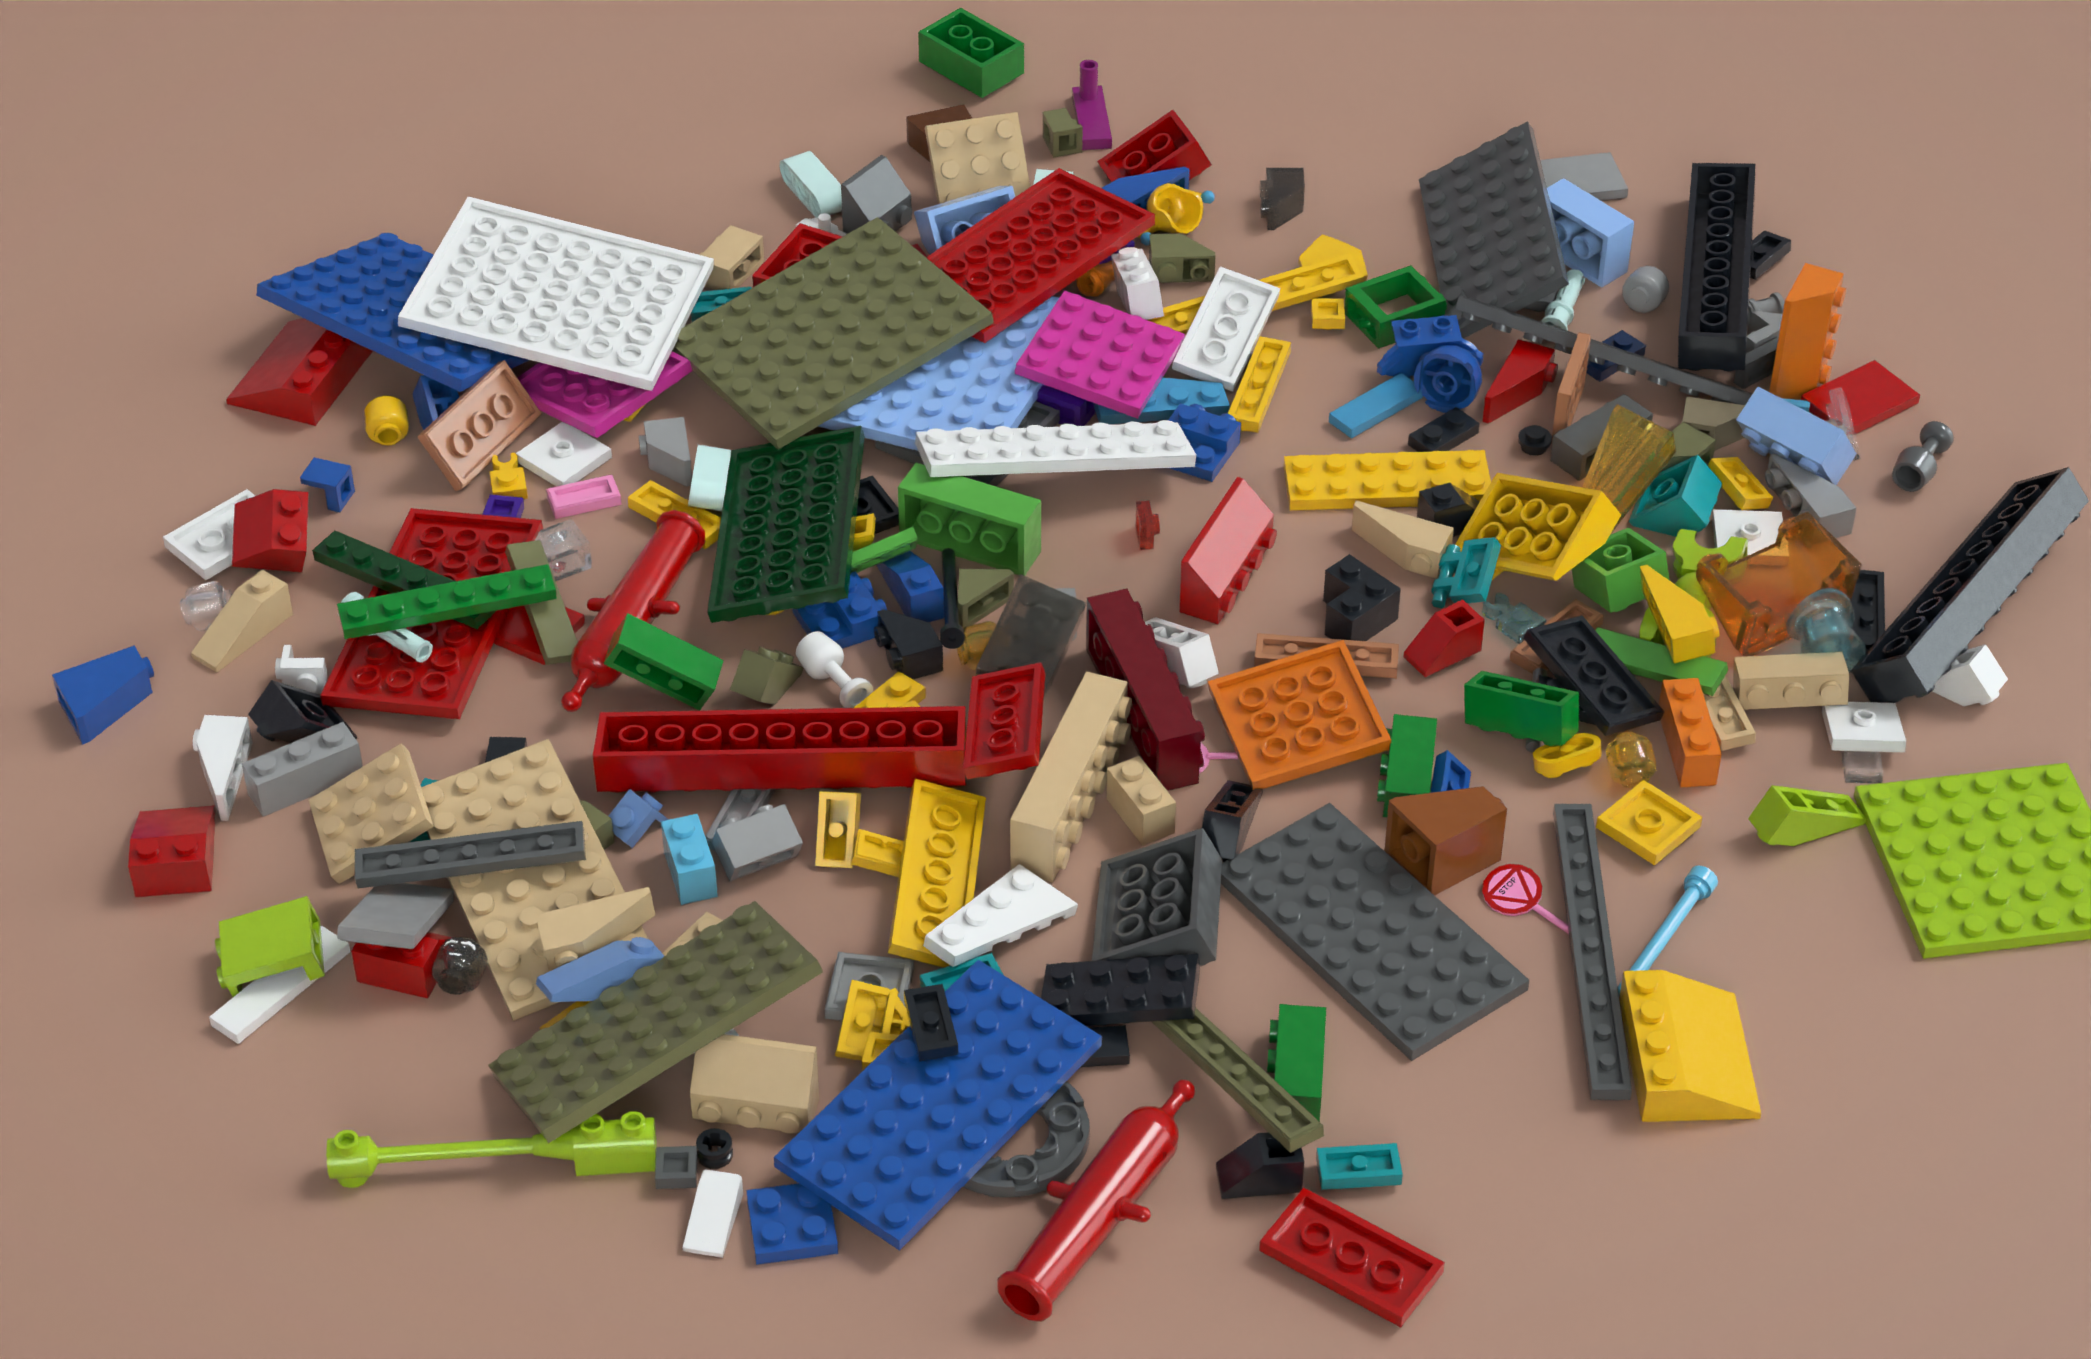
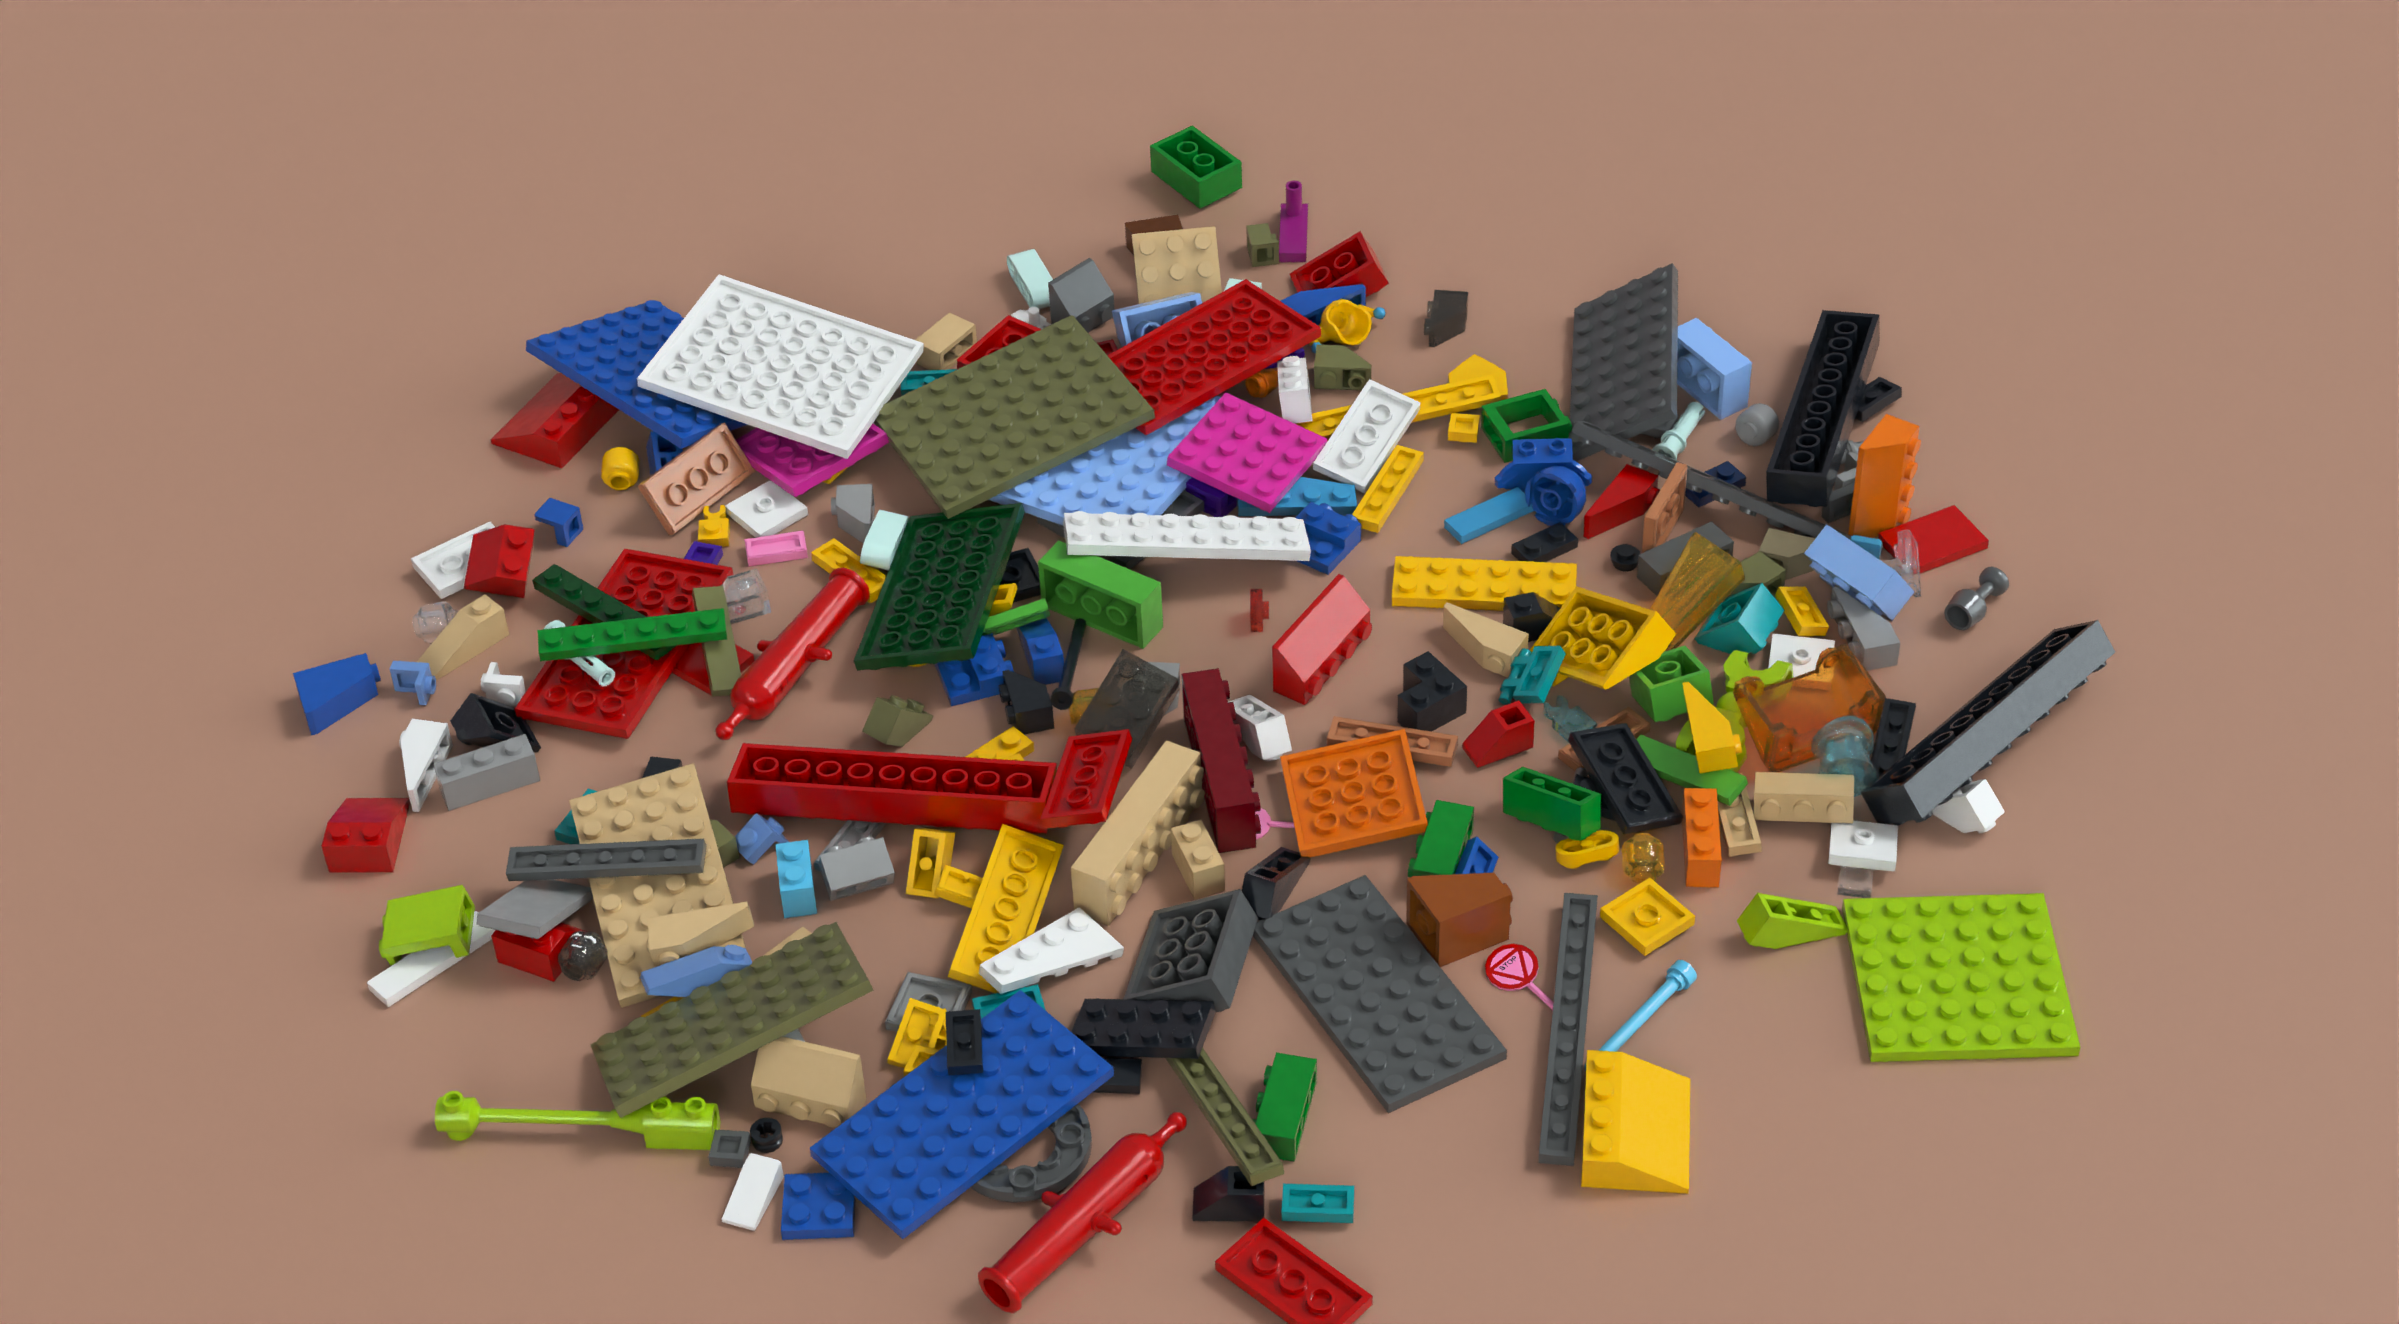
camera: 10 degrees right, 0 degrees up
tan plate [308,743,434,884] -> none
green brick [604,613,724,711] -> none
white piece [796,631,873,708] -> none
olive slope [958,568,1014,630] -> none
light grey tile [1541,152,1628,201] -> none
none -> medium blue bracket [389,661,436,705]

